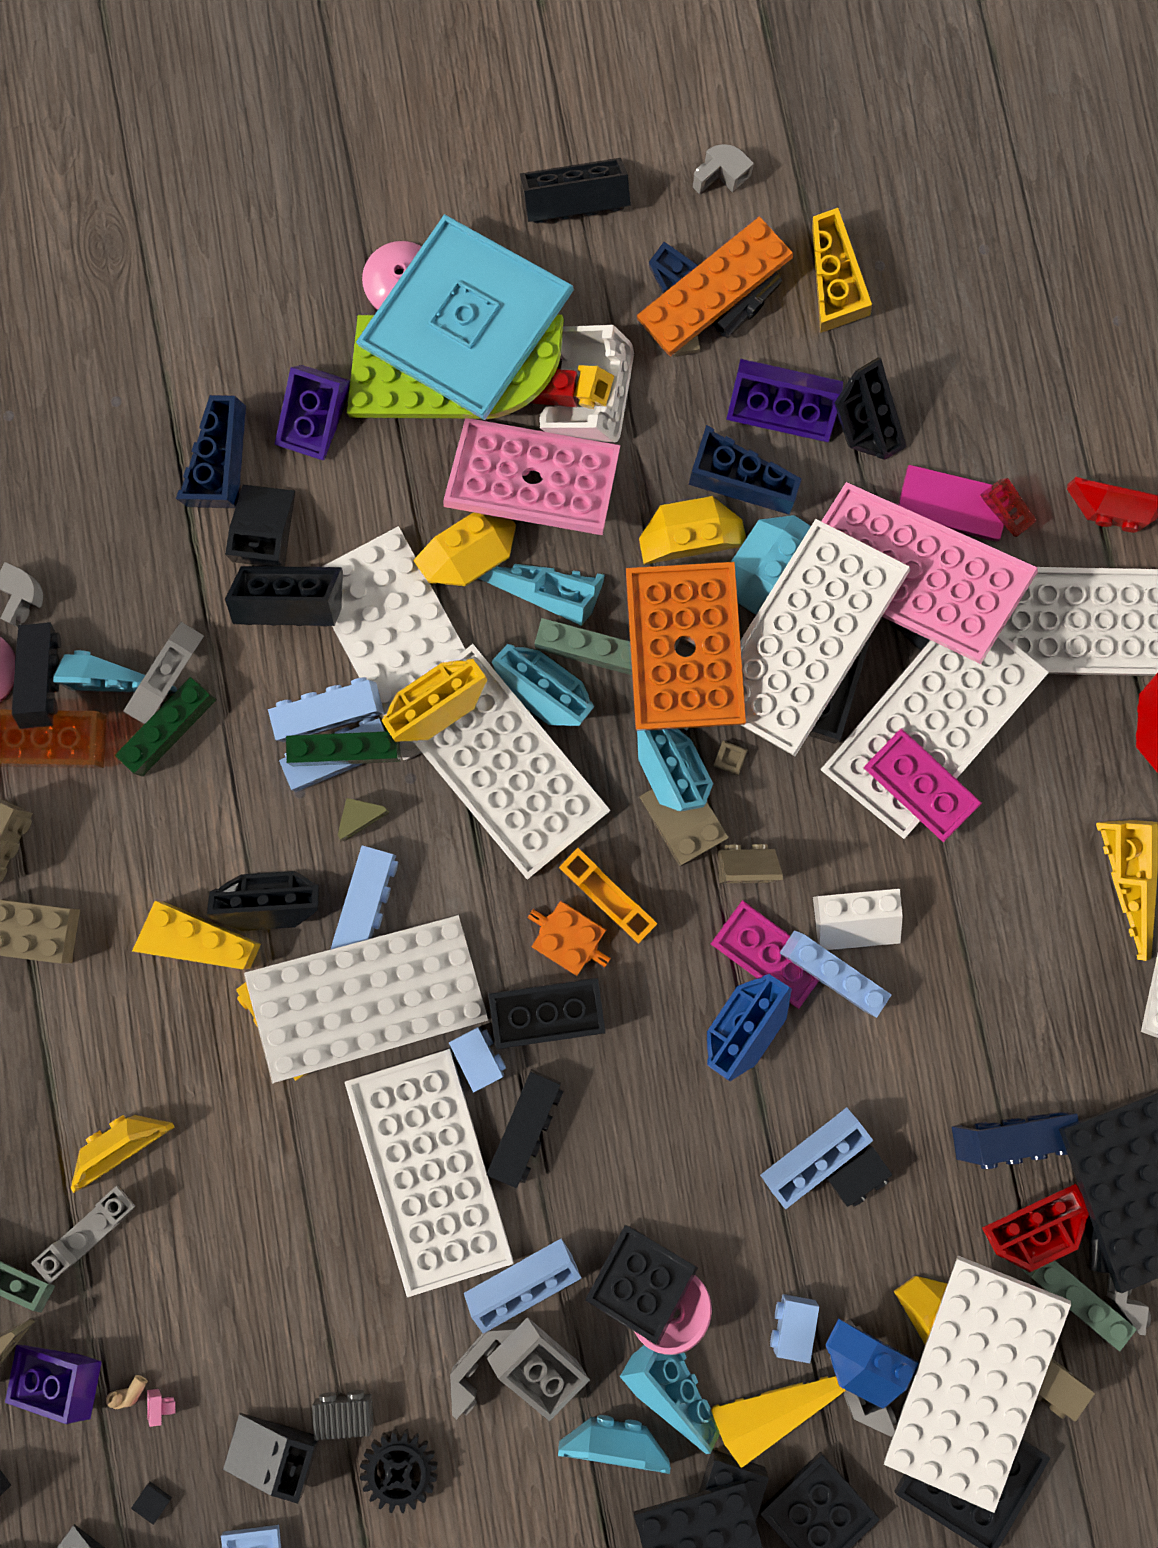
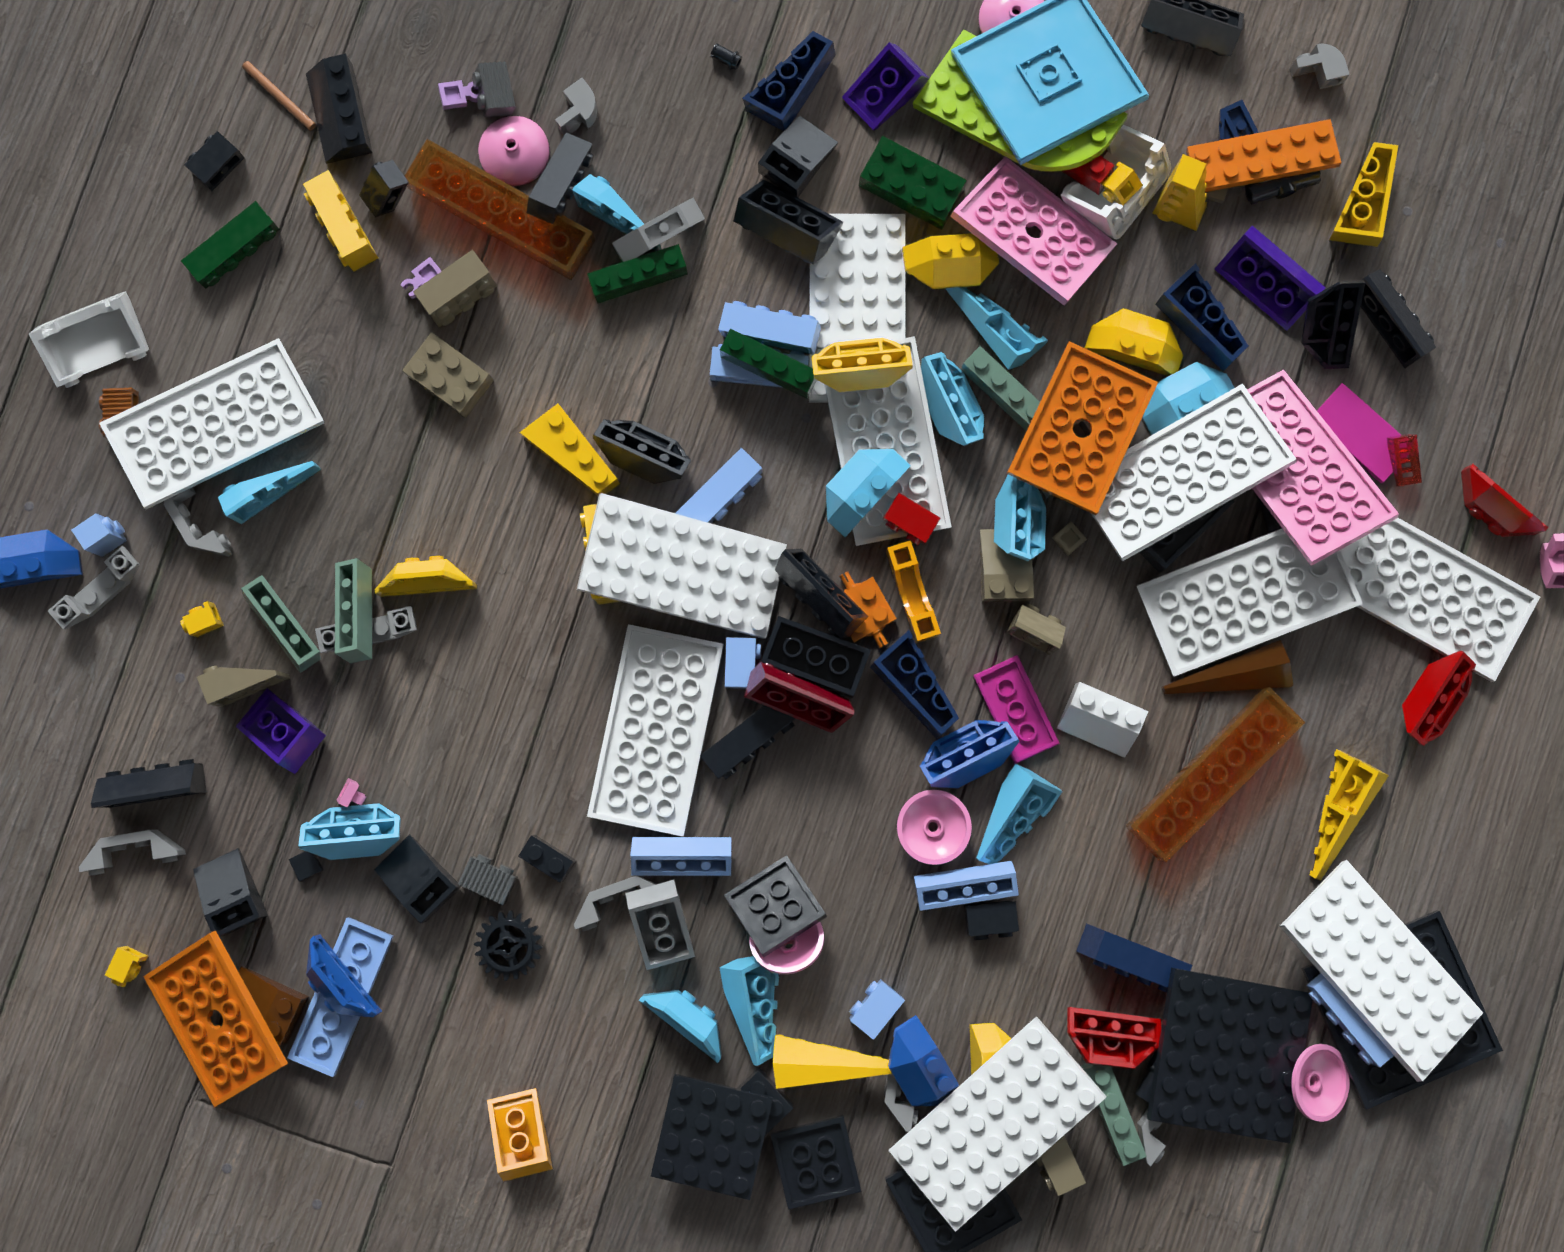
camera: 30 degrees right, 0 degrees up
tan arm [106,1375,148,1409] -> none
olive slope [338,798,390,841] -> none
light blue brick [780,931,891,1018] -> none
dark pink tile [863,728,982,842] -> none
none -> medium azure wedge [299,803,401,860]
none -> sand green brick [335,558,372,663]
none -> black brick [518,835,577,883]
none -> black pin [710,43,742,70]
none -> dark red slope [744,662,855,733]
none -> black slope [775,549,869,639]
none -> medium azure wedge [826,449,911,537]
none -> dark green brick [859,135,967,230]
none -> dark blue wedge [870,630,959,739]
none -> red brick [883,493,941,545]
none -> bright pink dish [897,790,972,865]
none -> medium azure wedge [977,764,1063,864]
none -> clear orange brick [1125,687,1305,862]
none -> yellow wedge [1153,154,1207,231]
none -> reddish brown wedge [1161,640,1293,695]
none -> black slope [1361,269,1436,368]

